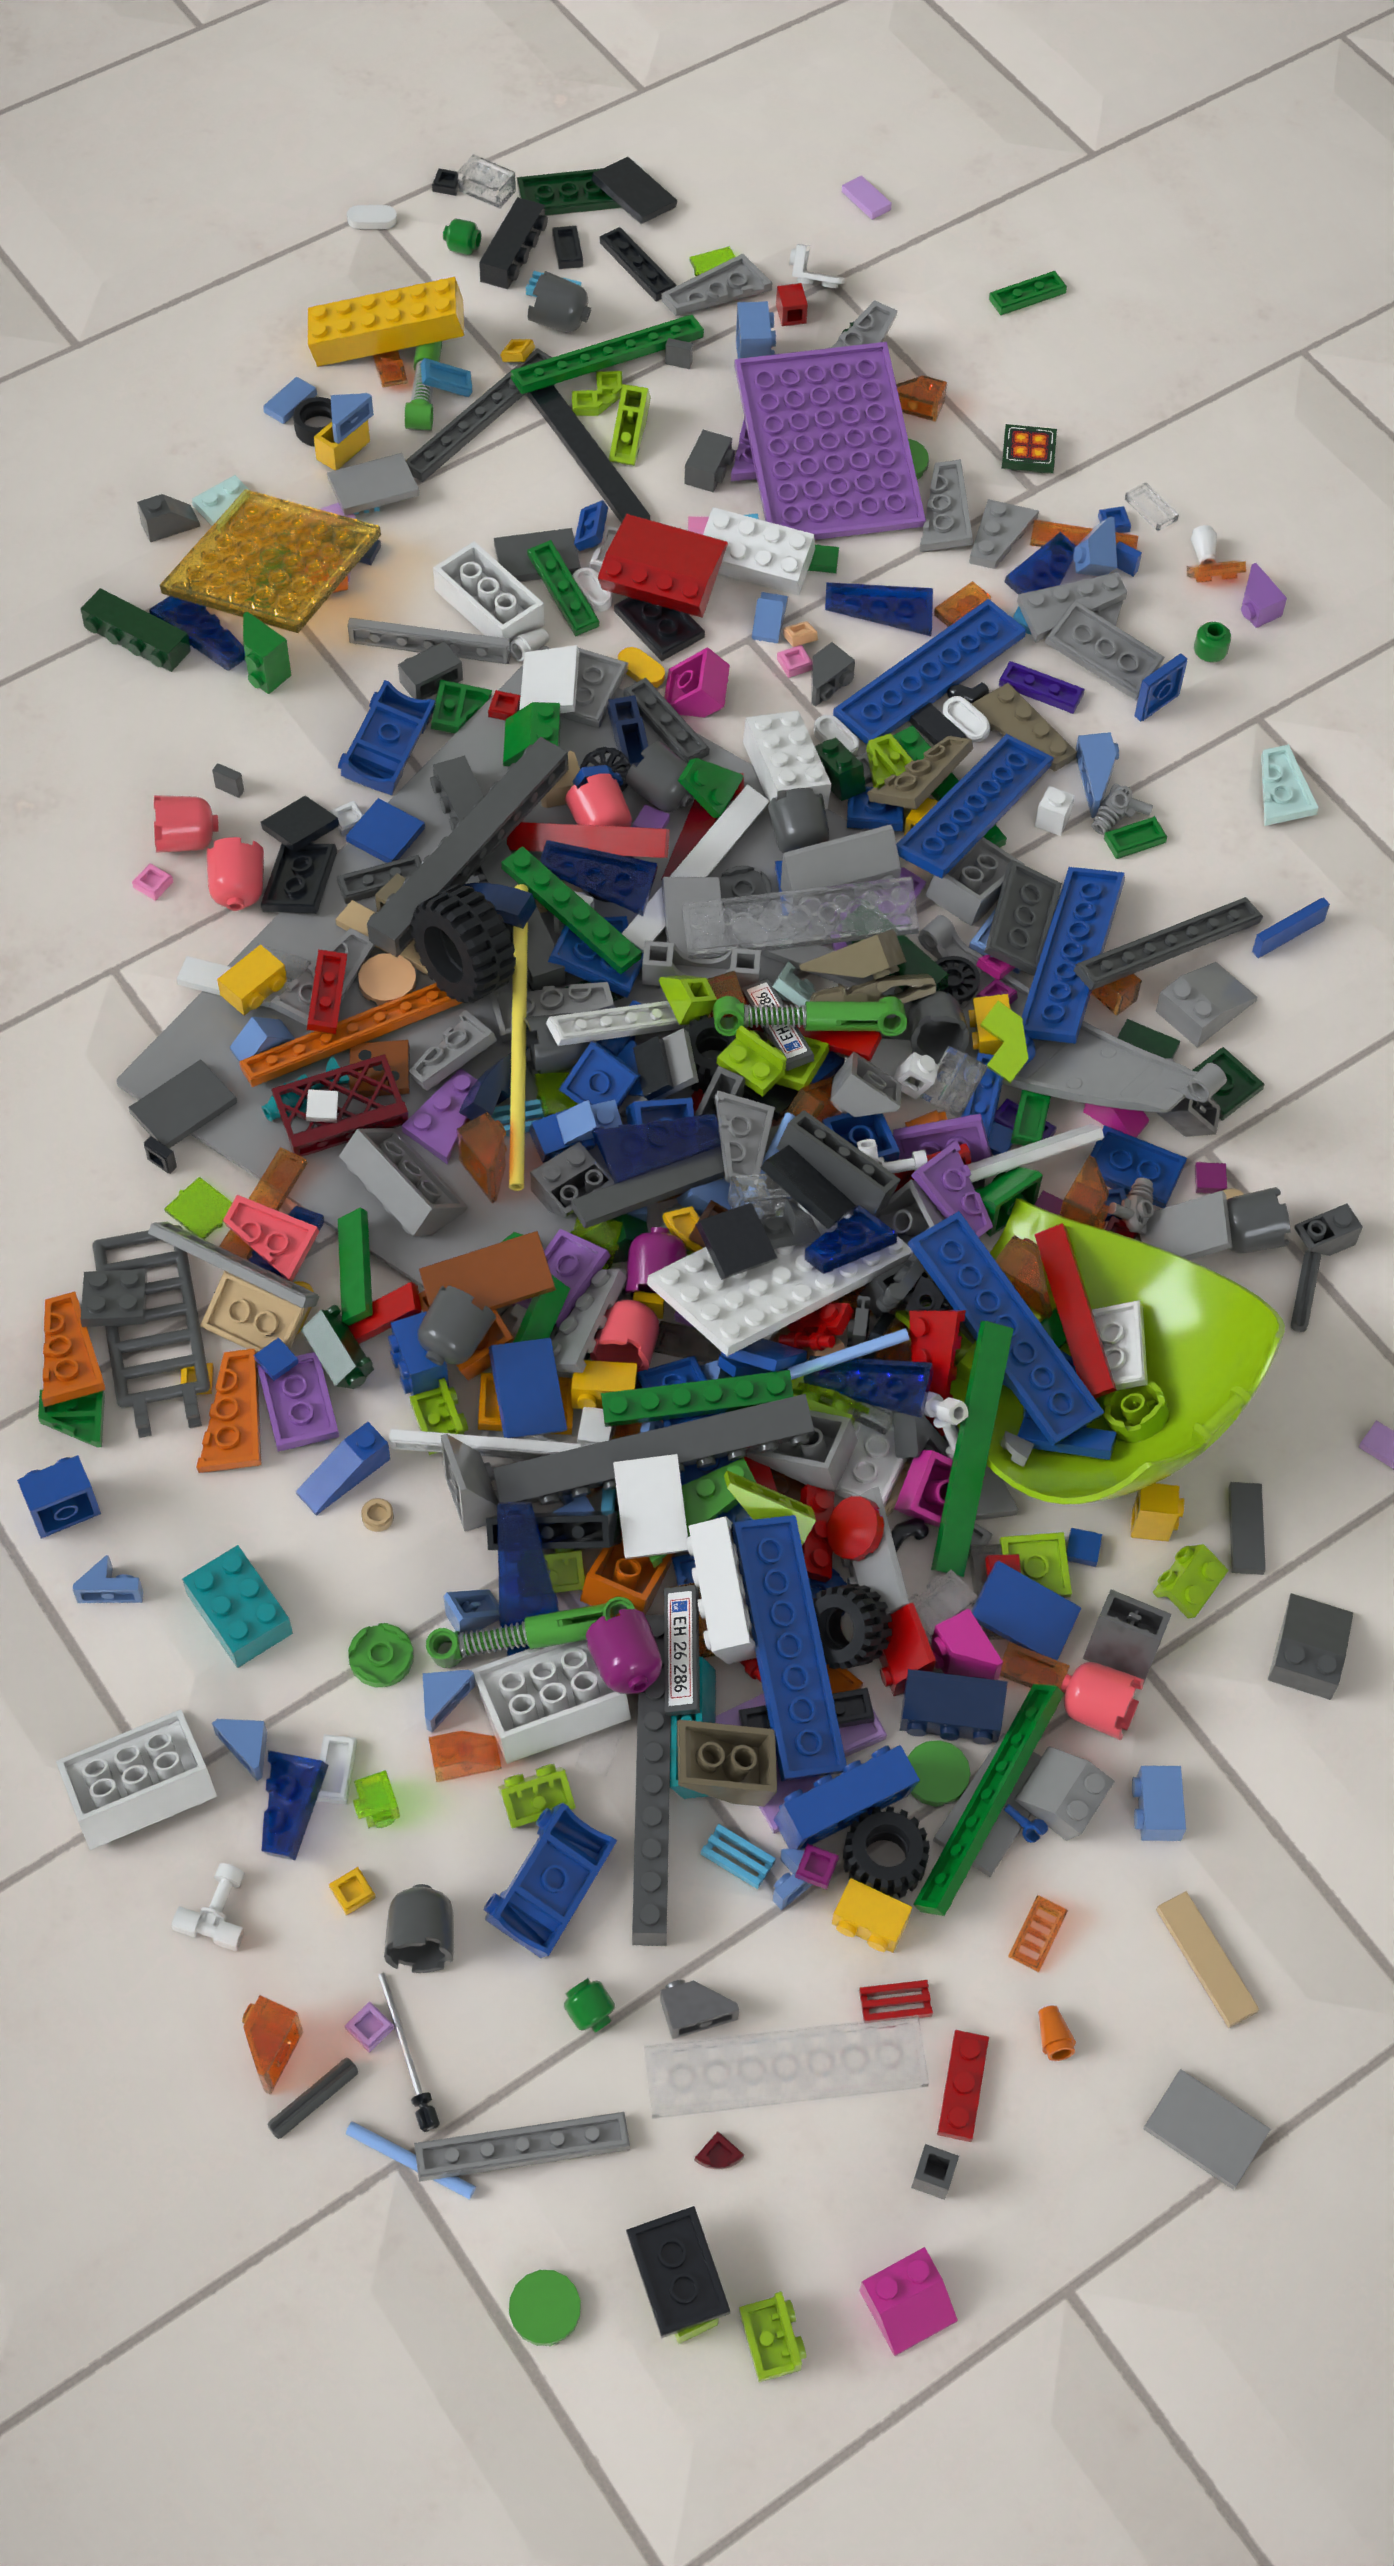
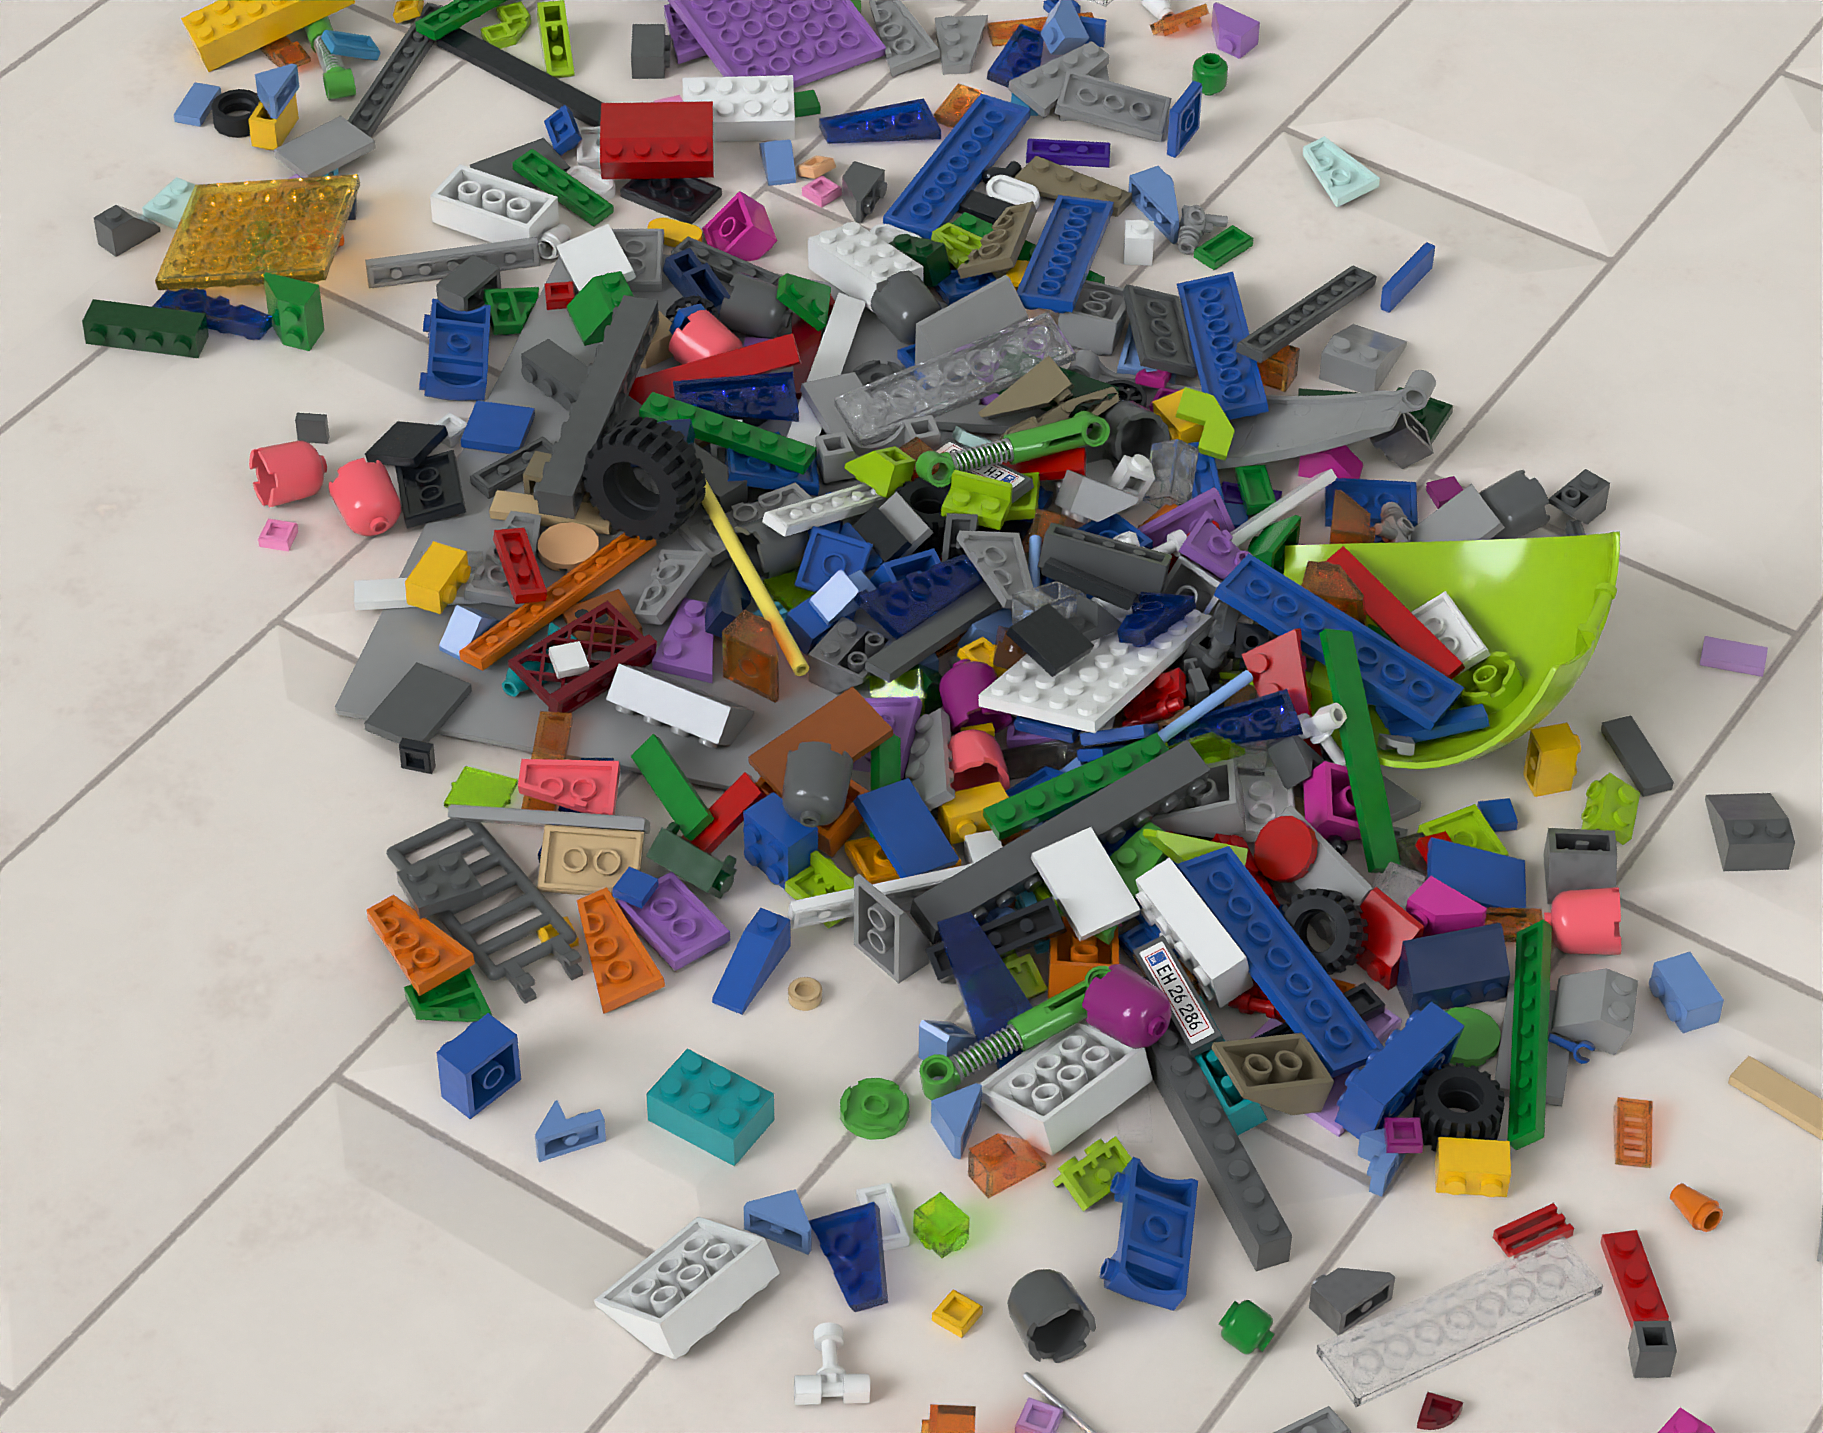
camera: 20 degrees left, 15 degrees down
medium azure tile [701,1824,776,1889] -> none

